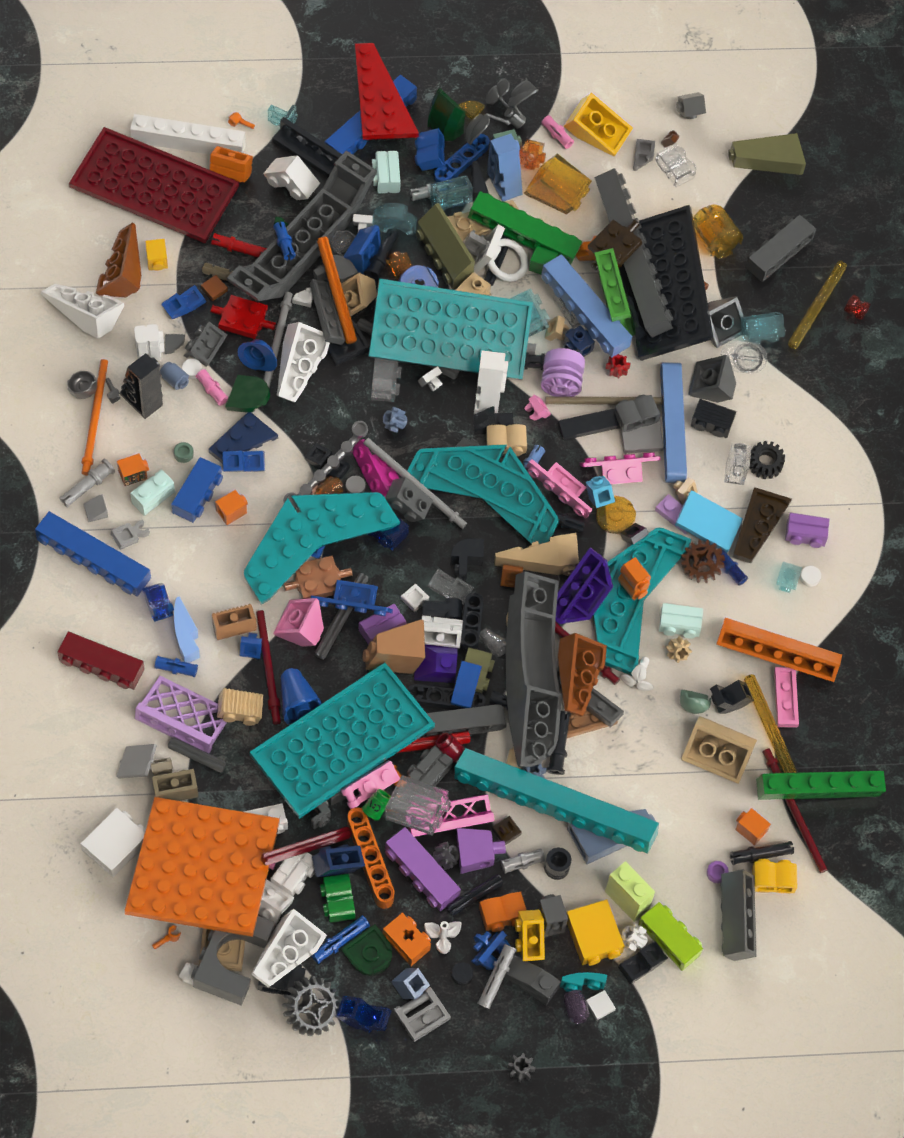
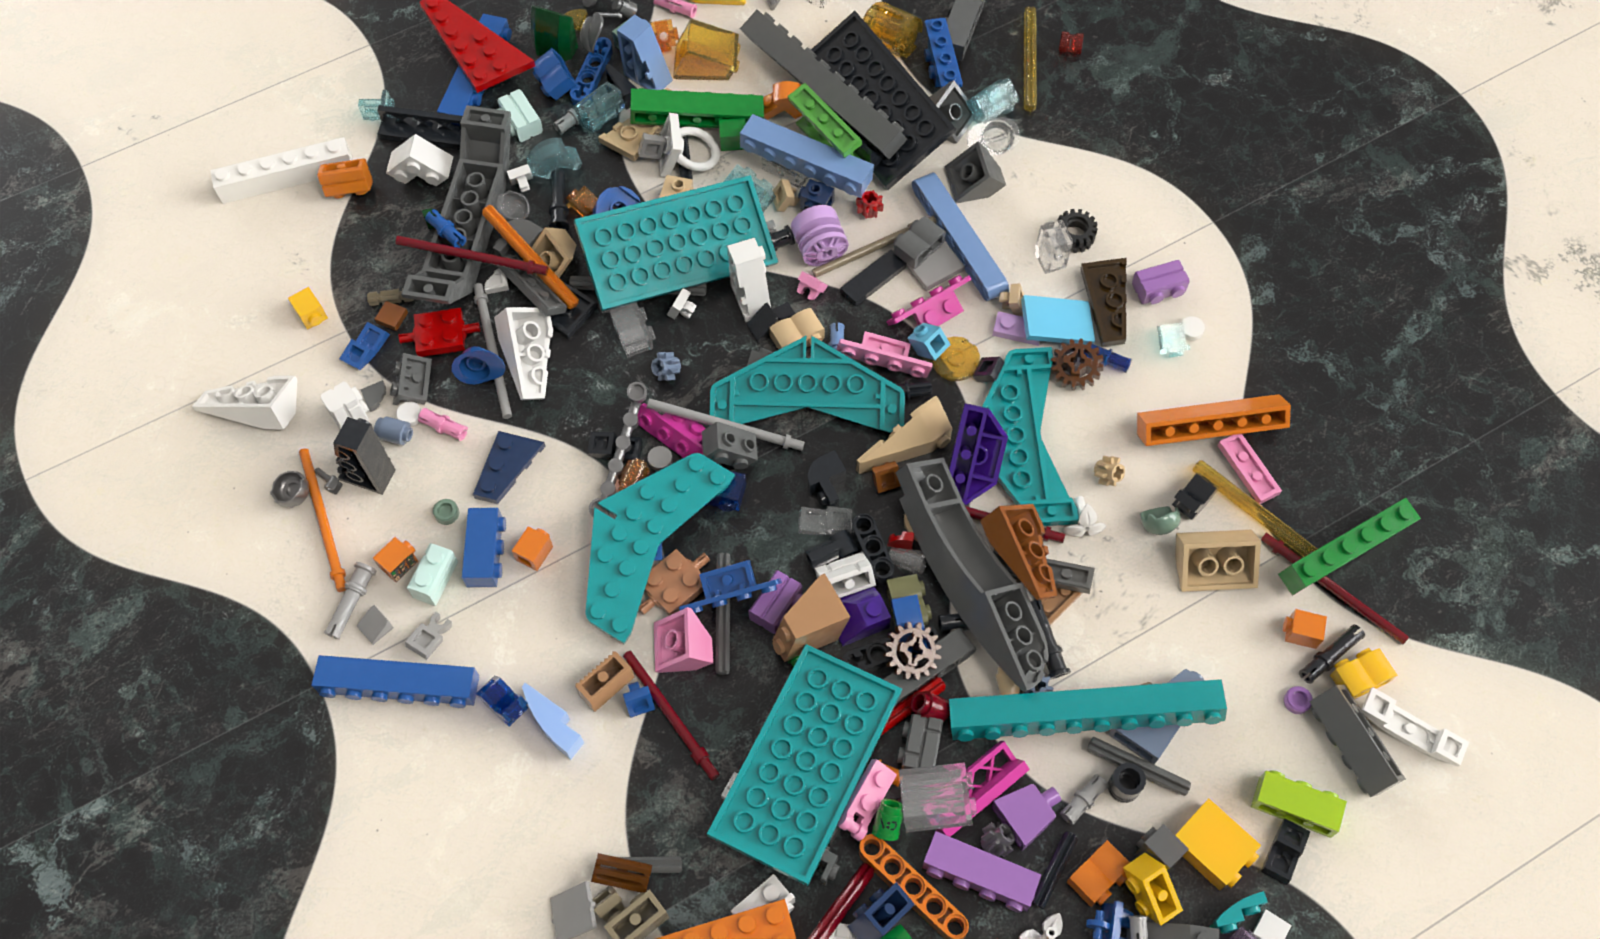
camera: 20 degrees left, 0 degrees up
dark red brick [58,631,145,690] -> none
dark red plate [69,127,239,243] -> none
dark orange wedge [96,222,142,298] -> none
lavender fence [135,676,227,753] -> none
blue pin [155,656,198,677] -> none
red pin [211,233,267,257] -> none
tan brick [217,688,263,726] -> none
blue slope [223,451,265,472] -> none
dark green tile [225,375,270,413] -> none
orange hand [228,112,255,129] -> none
blue cone [281,668,323,725] -> none
blue slope [344,225,381,275] -> none
white tile [401,584,429,612] -> none
olive slope [416,203,475,290] -> none
dark brown tile [492,816,522,845] -> none
dark brown plate [588,219,643,271] -> none
yellowish green brick [605,861,655,922] -> none
orange brick [618,557,651,600] -> none
white gear [621,923,648,952] -> none
light aqua brick [659,603,703,639] -> none
black brick [691,399,737,438] -> none
none -> dark red bar [395,235,548,275]
none -> reddish brown tile [591,853,652,893]
none -> gear [883,622,942,680]
none -> red tile [887,531,914,551]
none -> blue bracket [924,18,963,88]
none -> dark grey axle [1087,737,1191,796]
none -> white slope [1361,687,1469,766]

